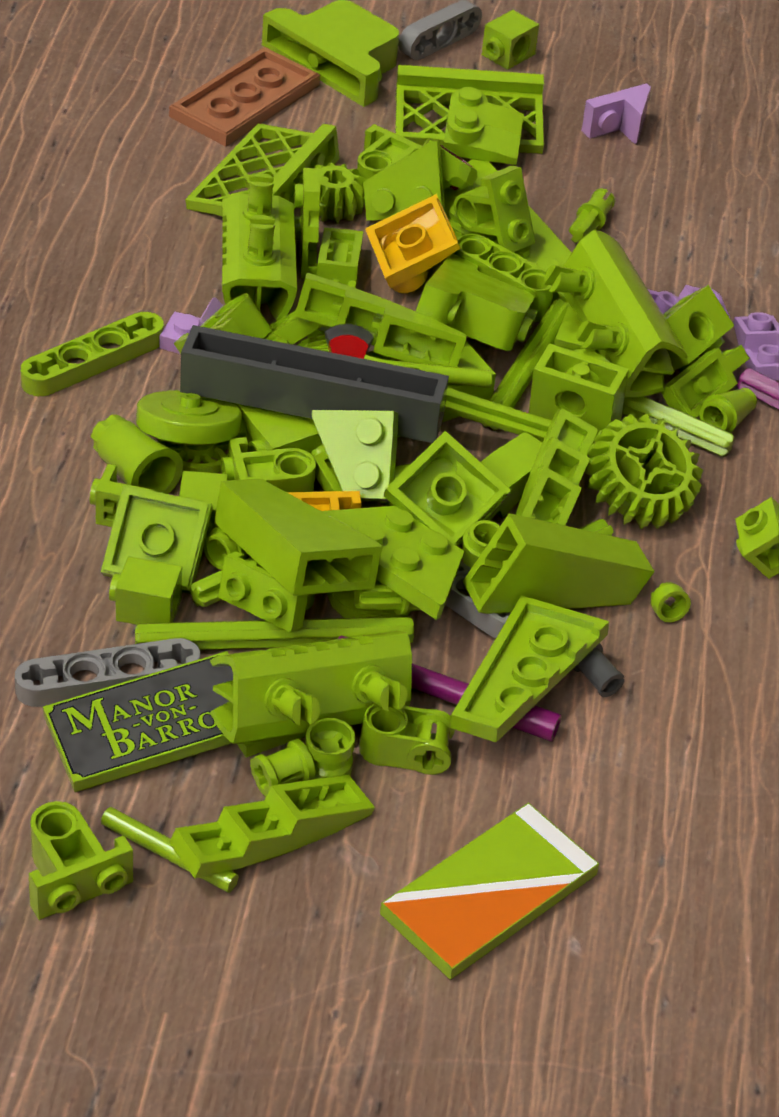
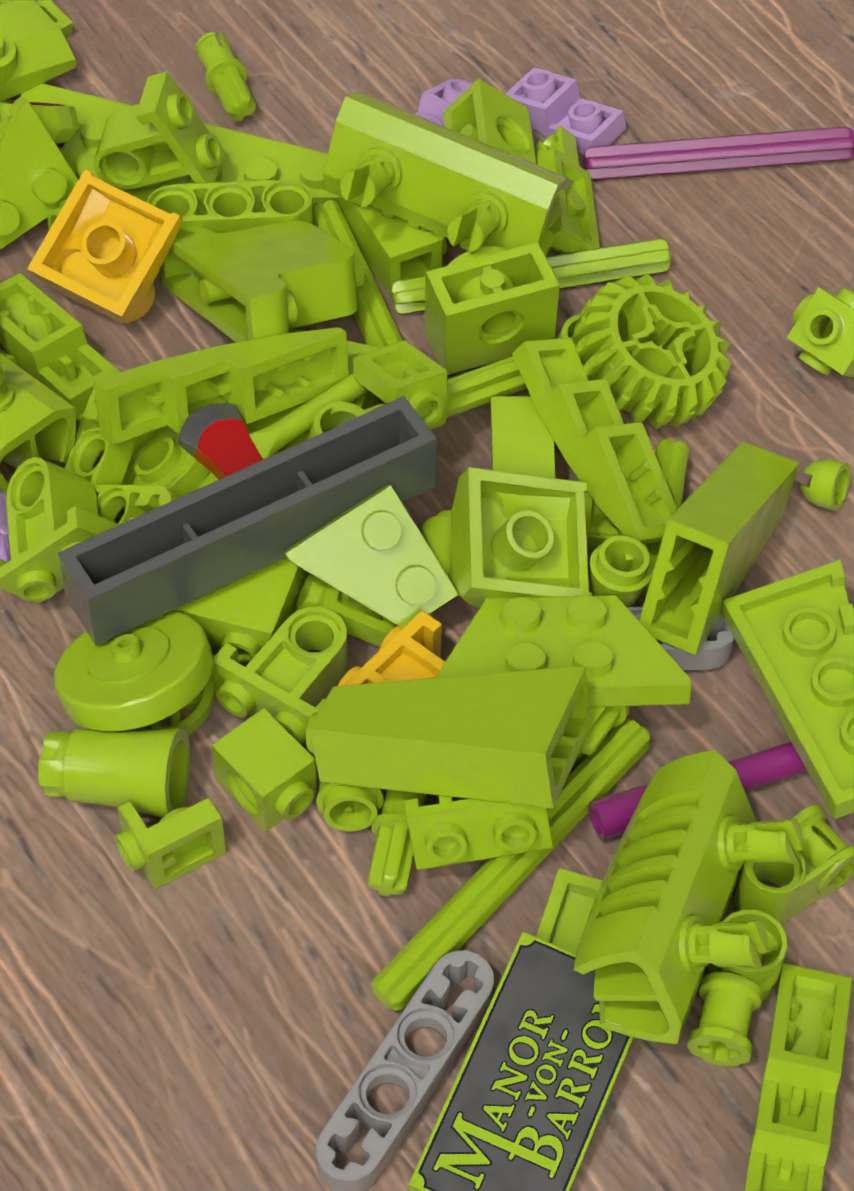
camera: 40 degrees left, 10 degrees up
lime tile [101,485,213,594] -> none
lime brick [109,556,182,625] -> none
lime cone [699,388,757,432] -> none
none -> lime bracket [353,340,447,430]

